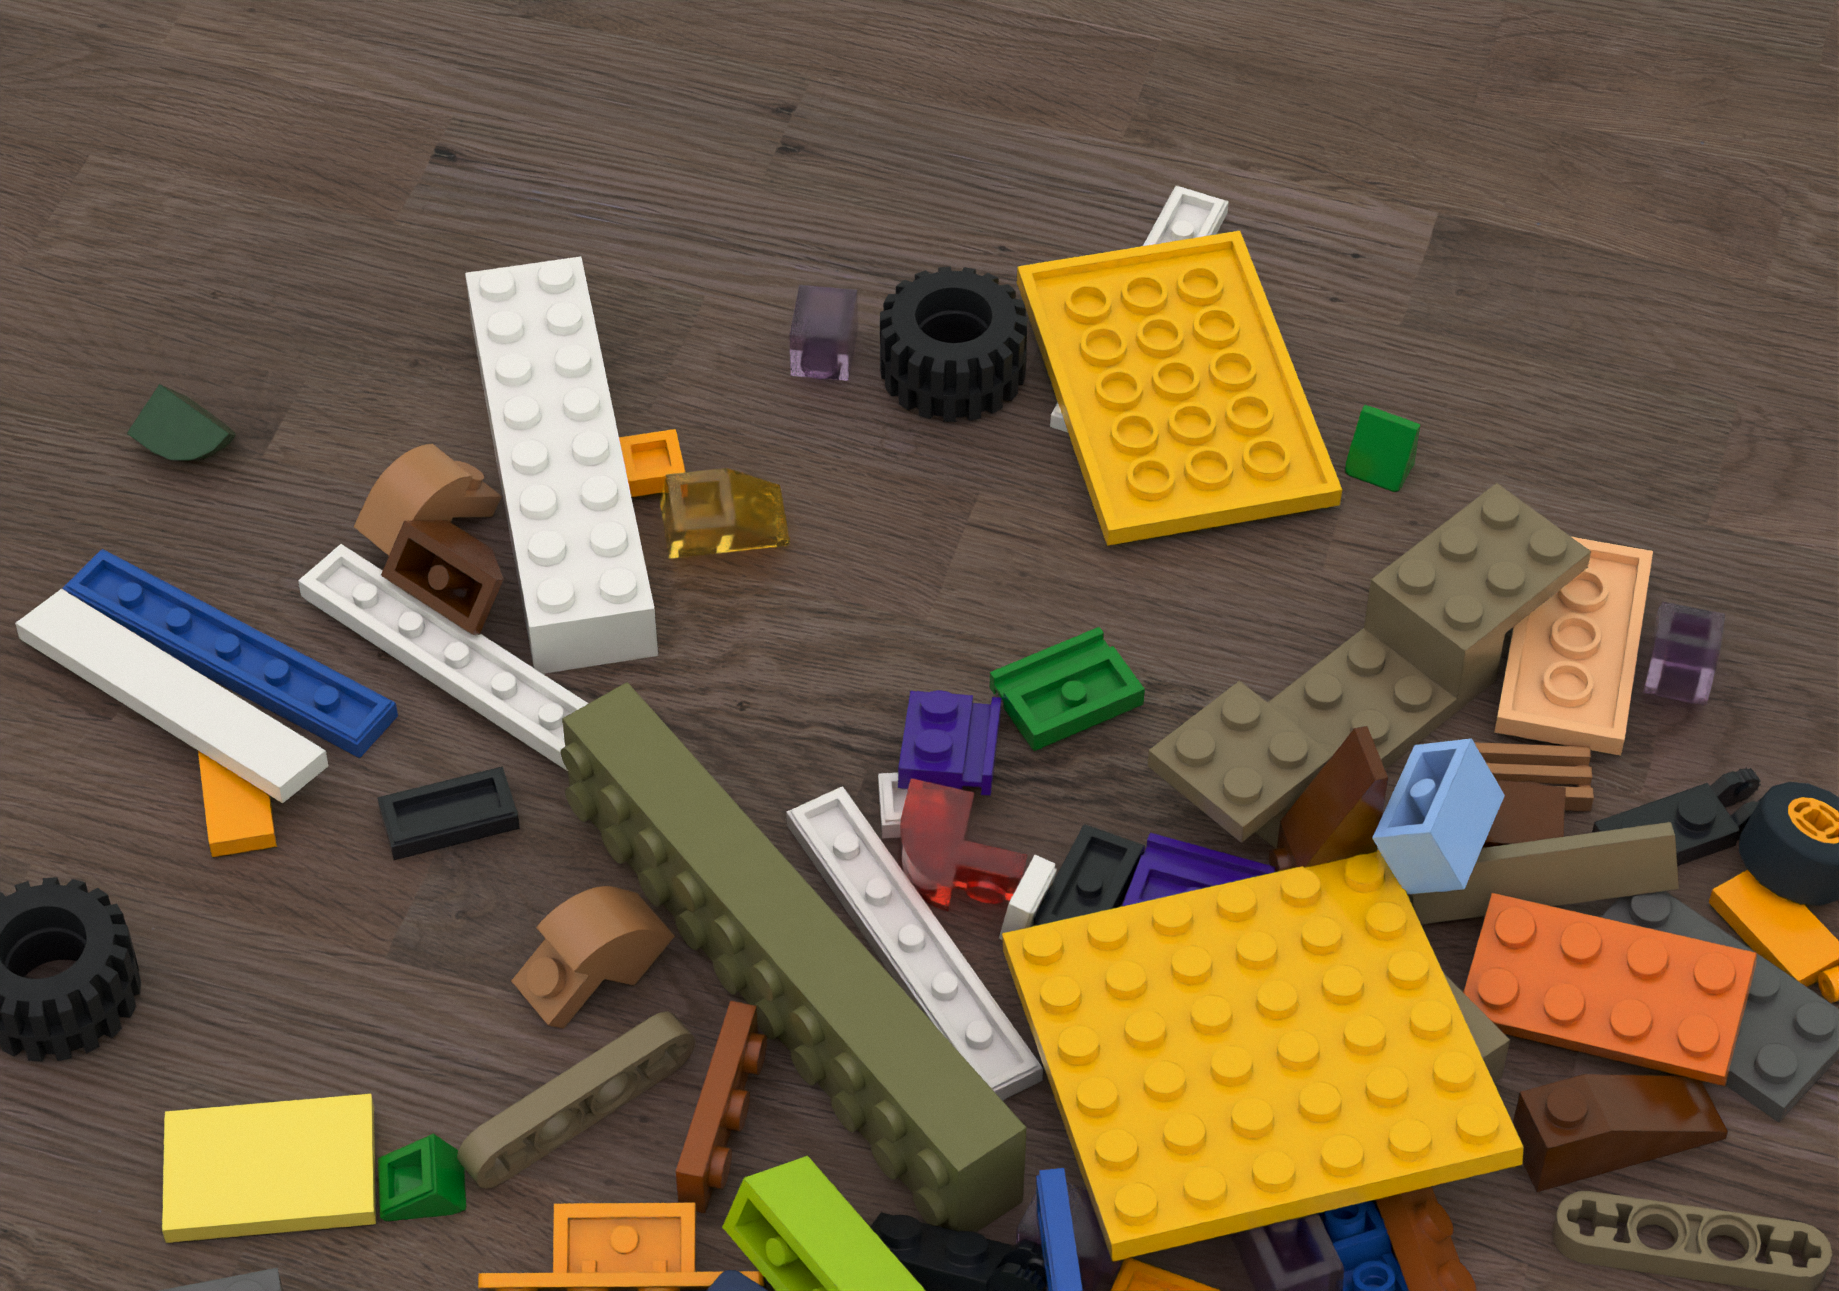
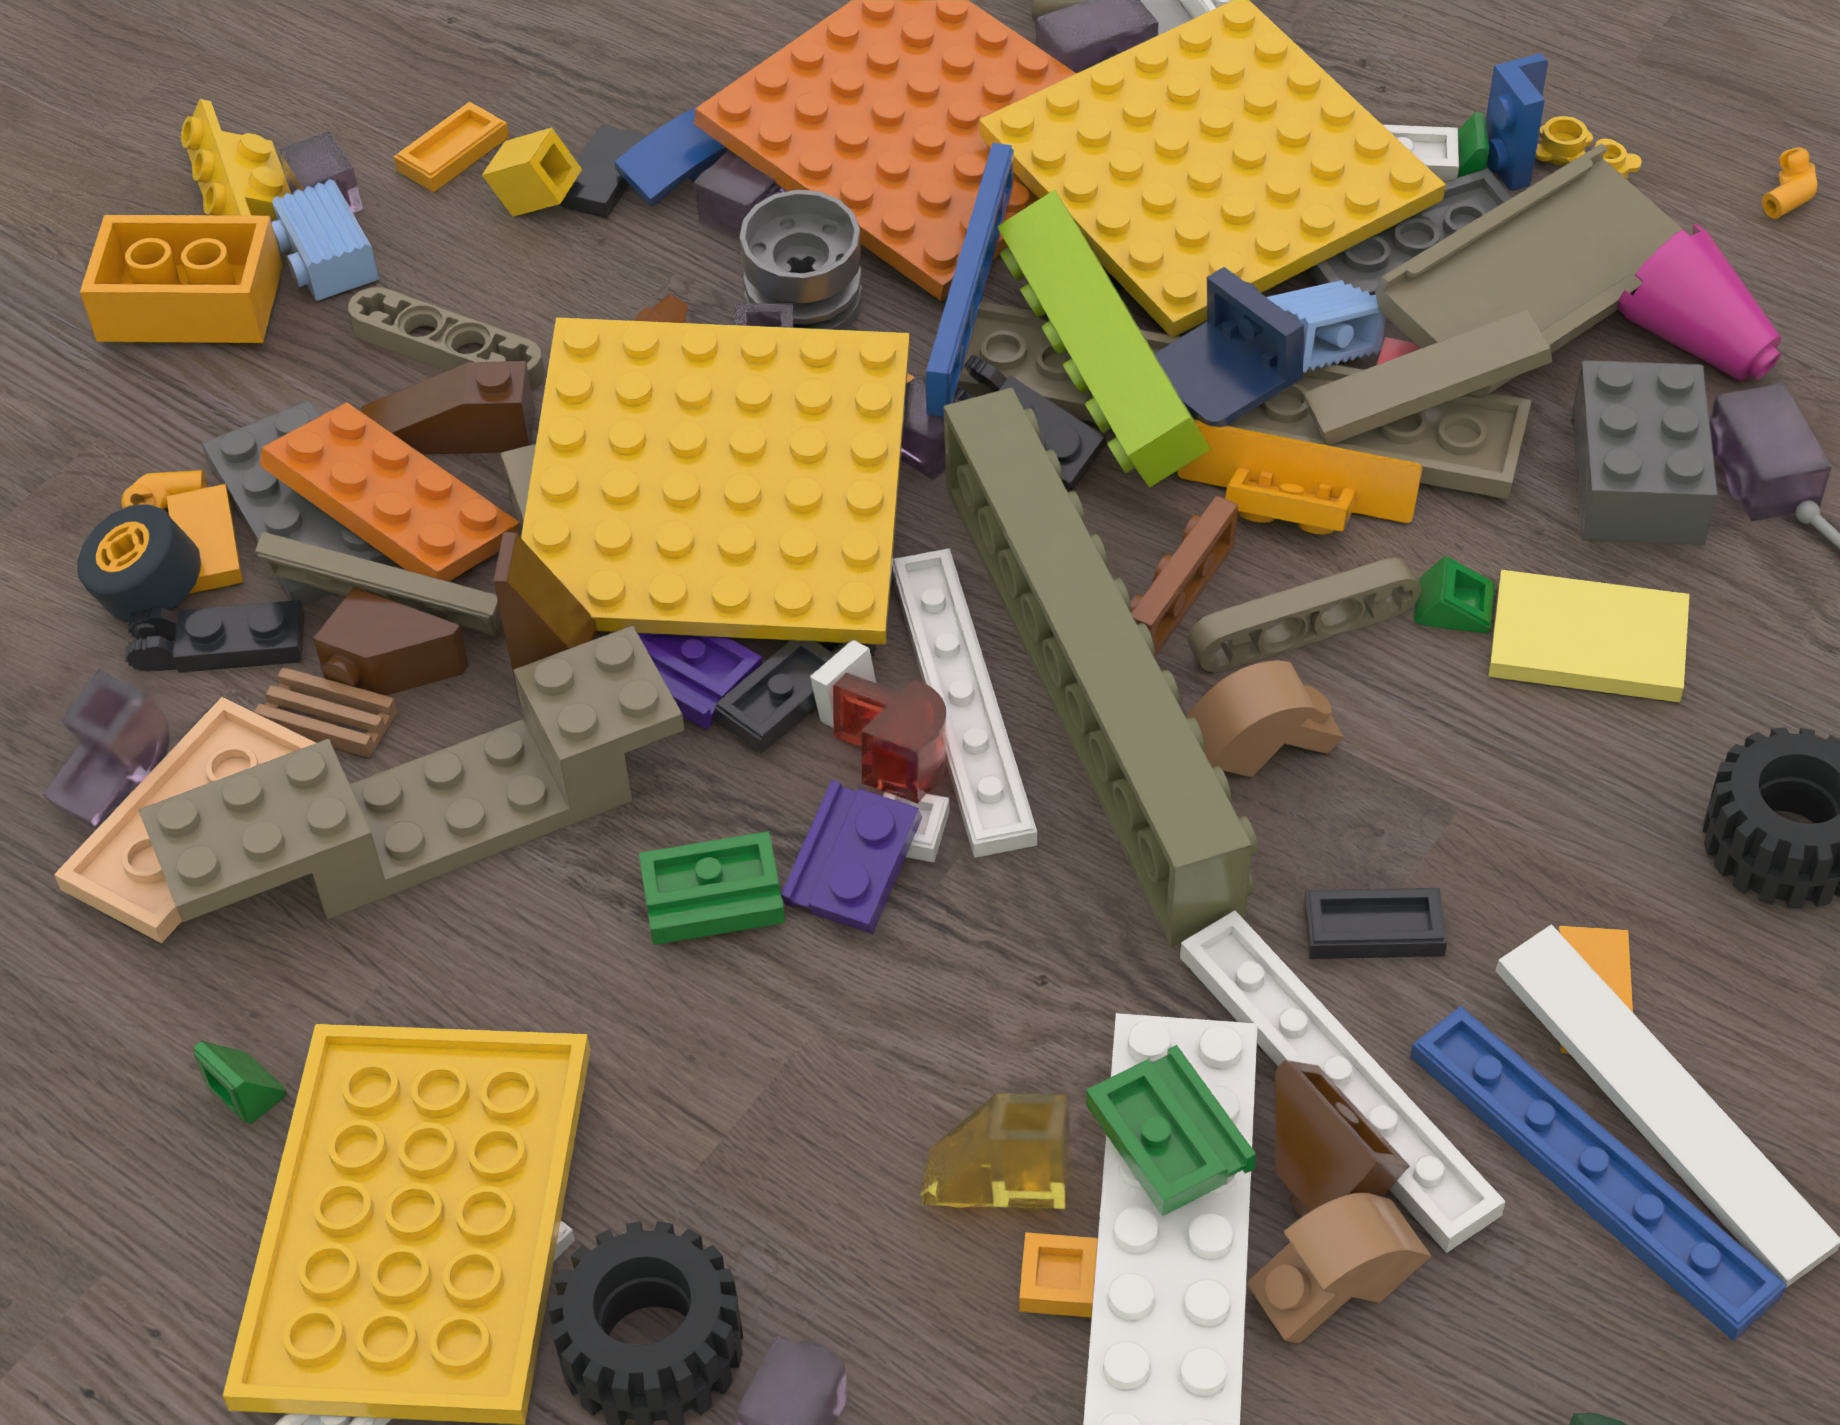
camera: 160 degrees left, 0 degrees up
light blue brick [1372,738,1505,894] -> none
none -> green plate [1086,1045,1256,1216]

